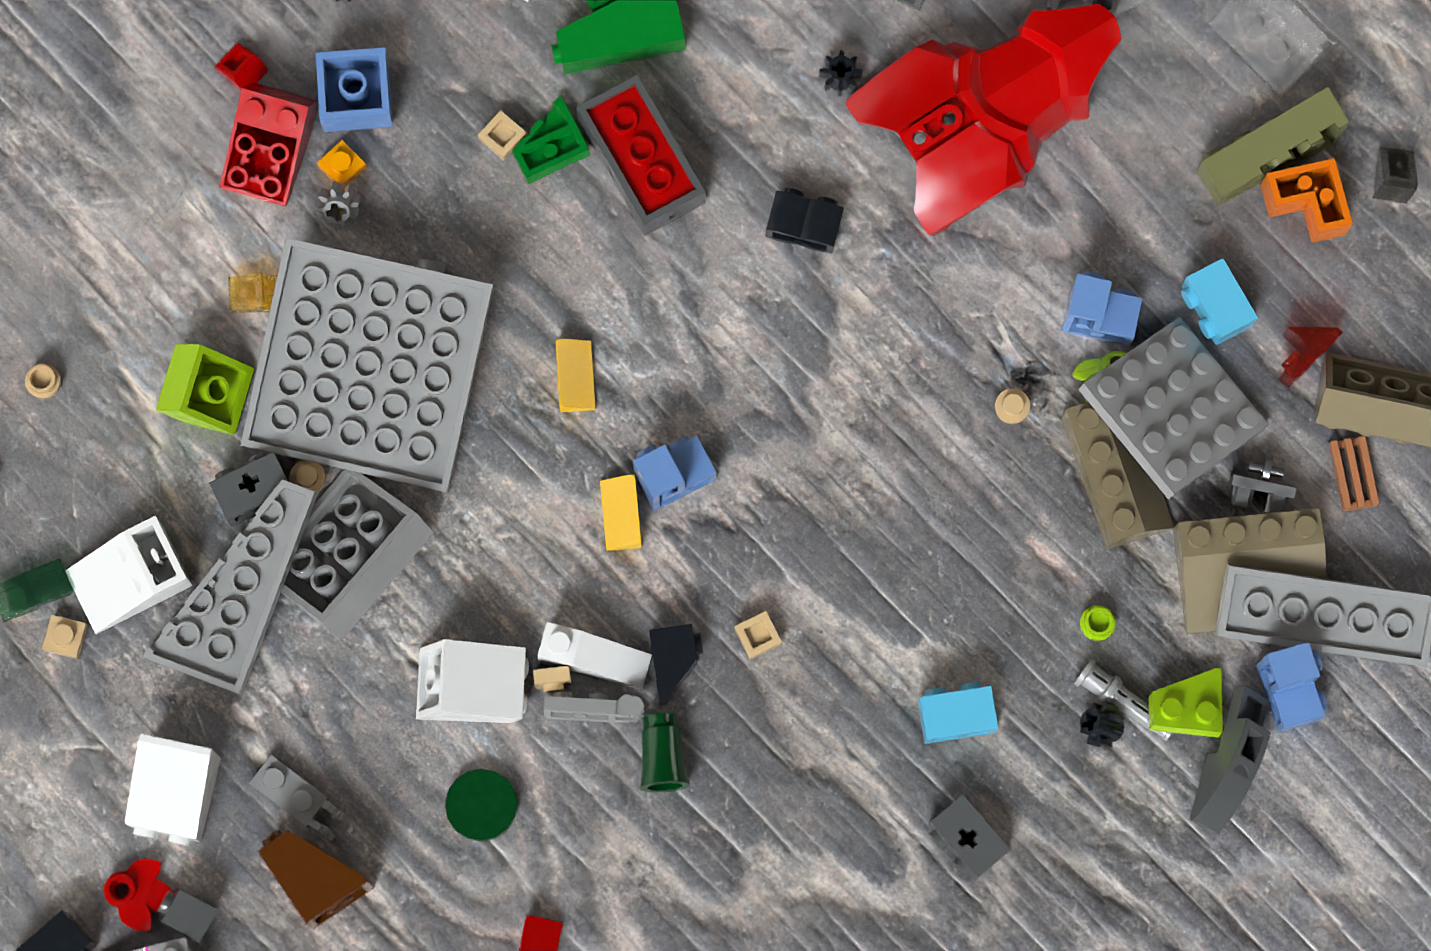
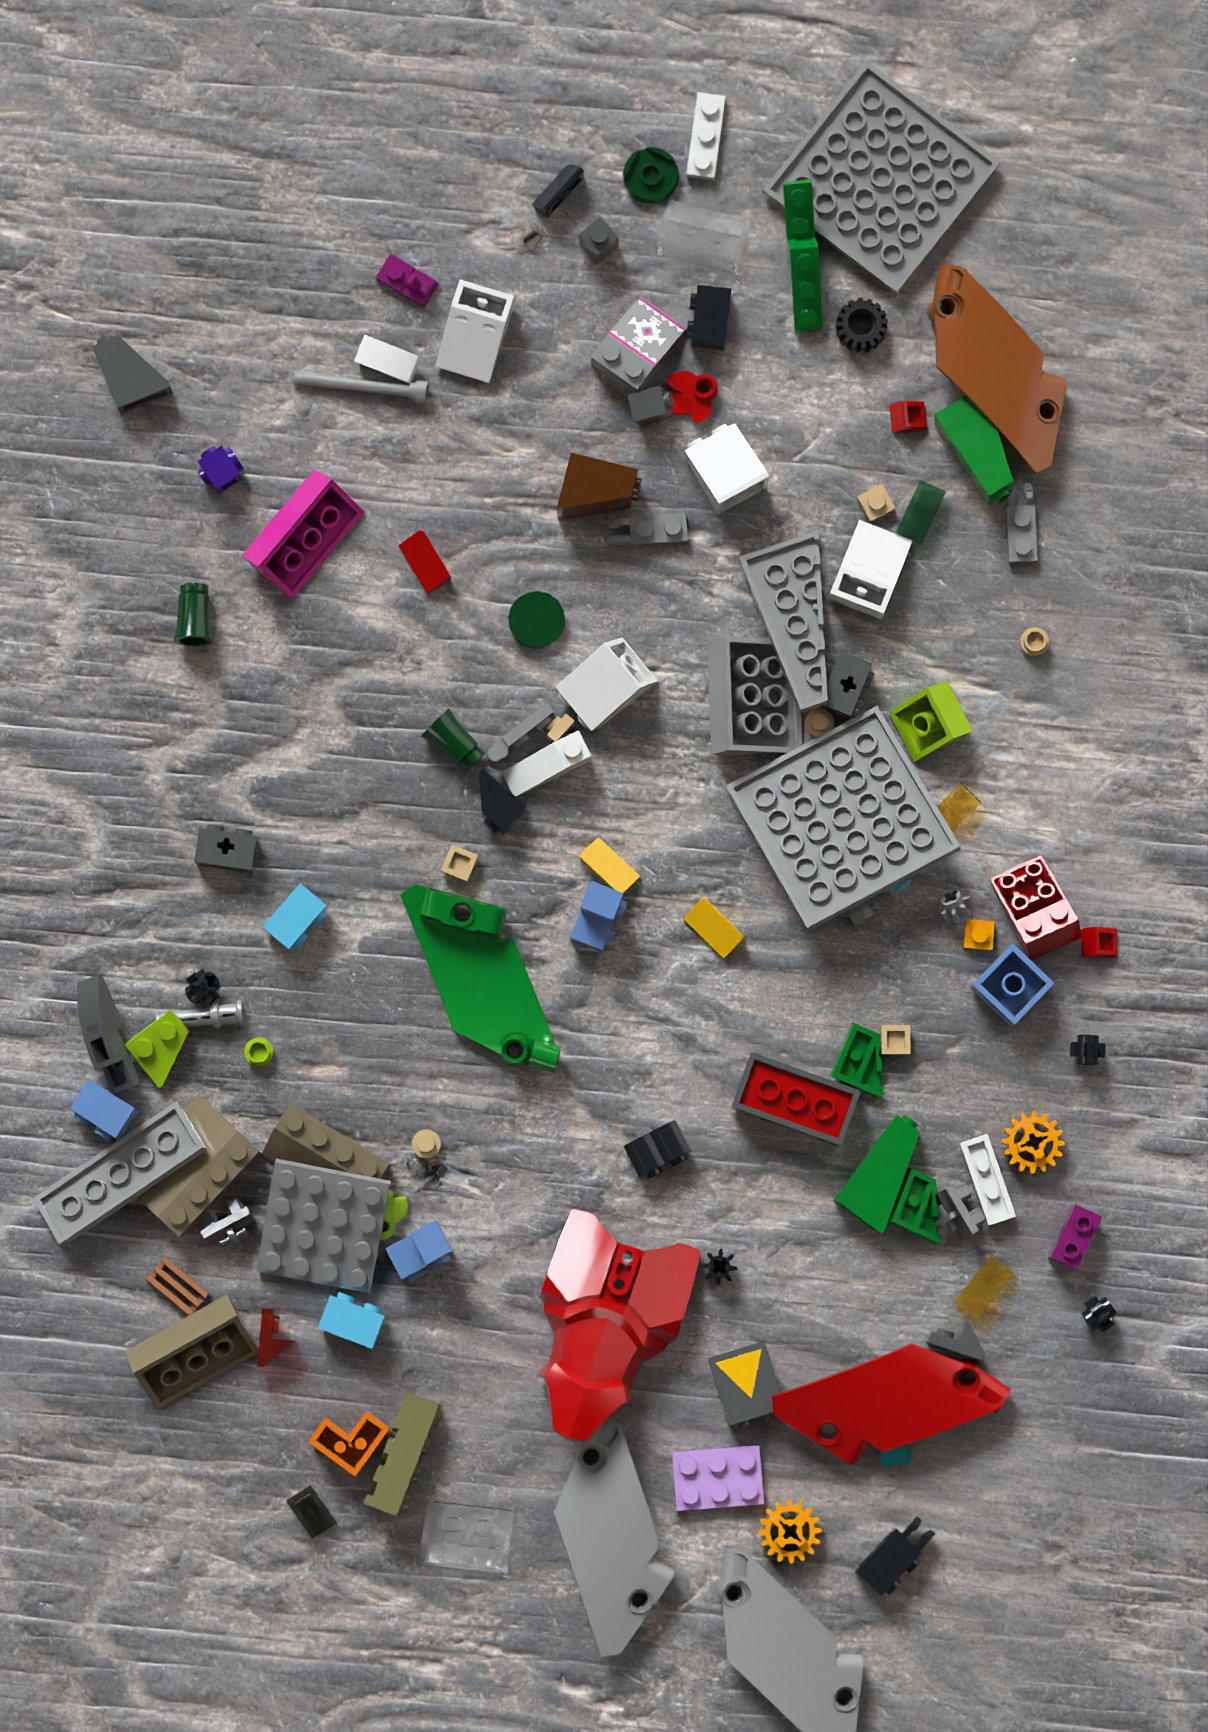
camera: 140 degrees right, 5 degrees up
none -> green panel [400,884,561,1073]

